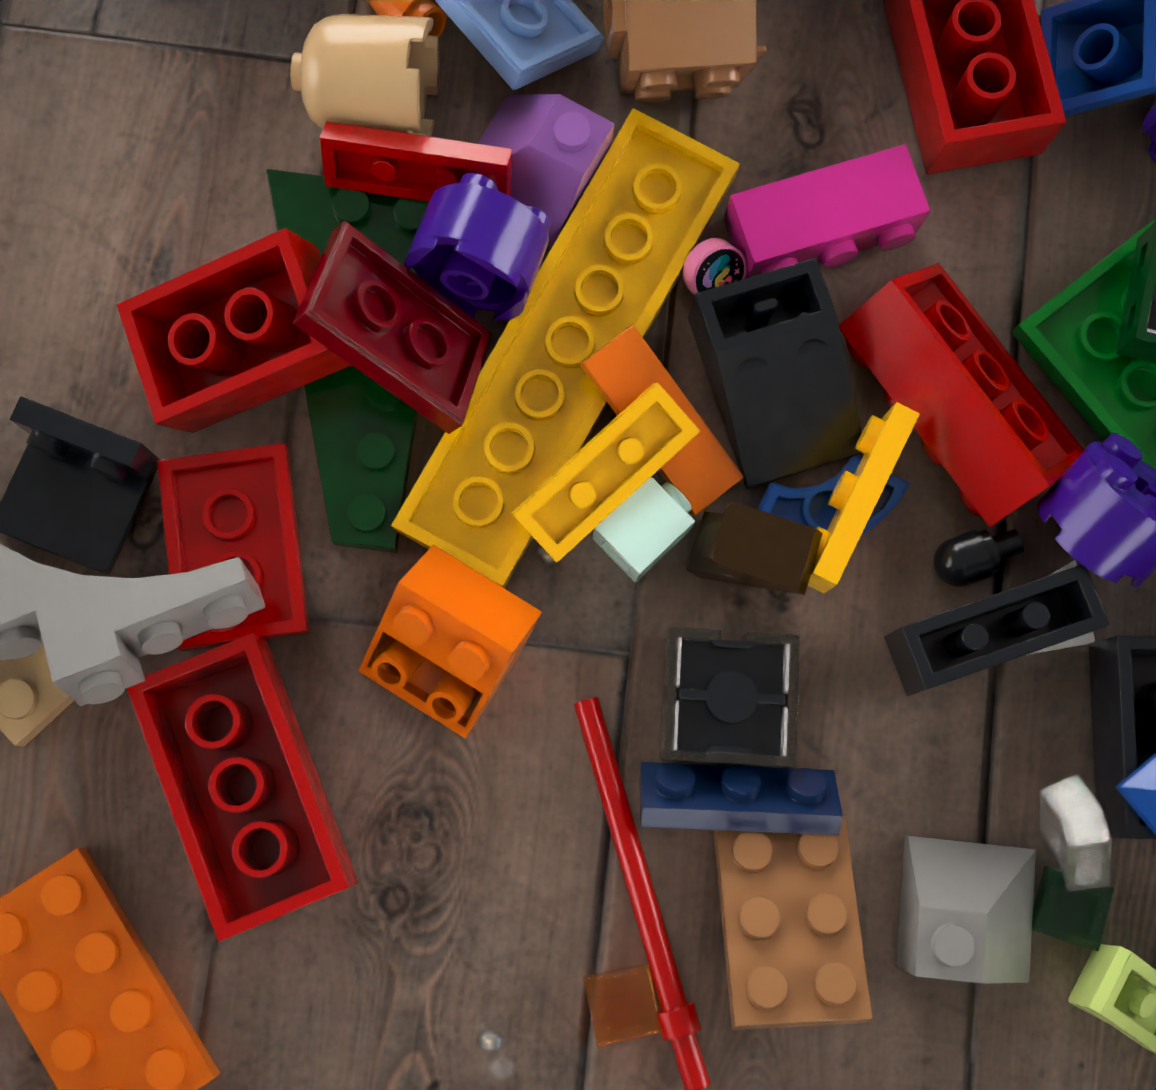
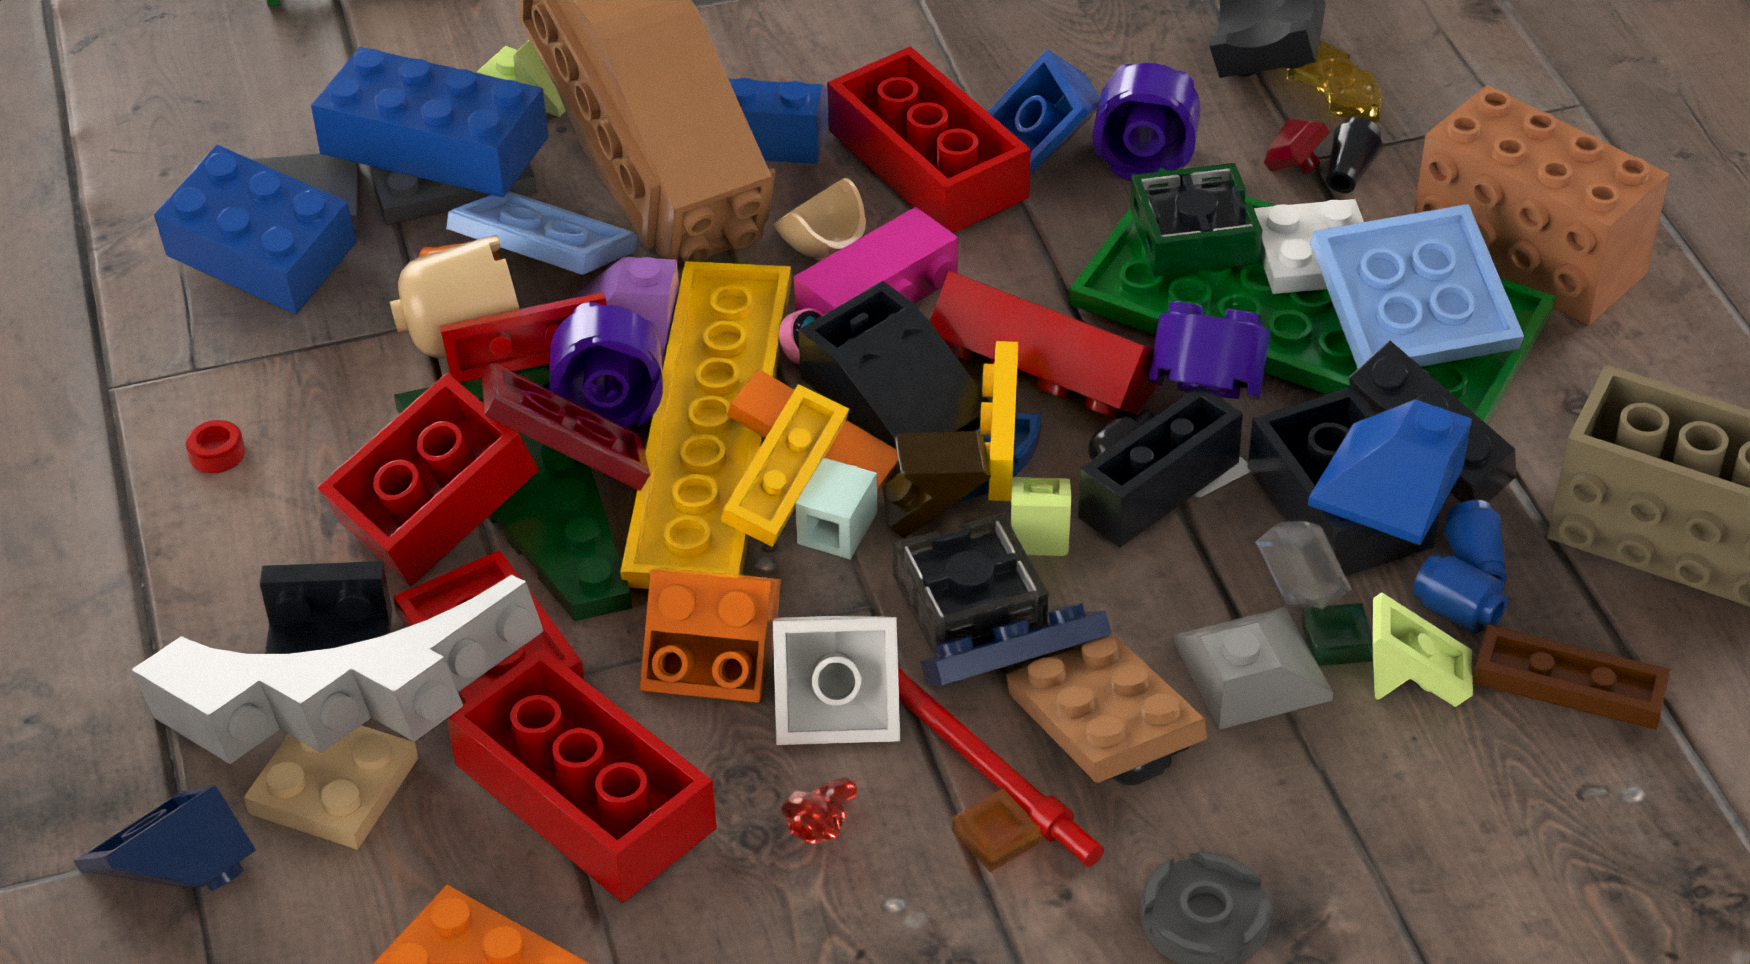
camera: 15 degrees left, 35 degrees down
none -> red tile [185,420,245,473]
none -> tan helmet [772,178,866,260]
none -> white slope [773,616,900,745]
none -> clear red plate [781,777,857,844]
none -> yellowish green slope [1010,477,1071,556]

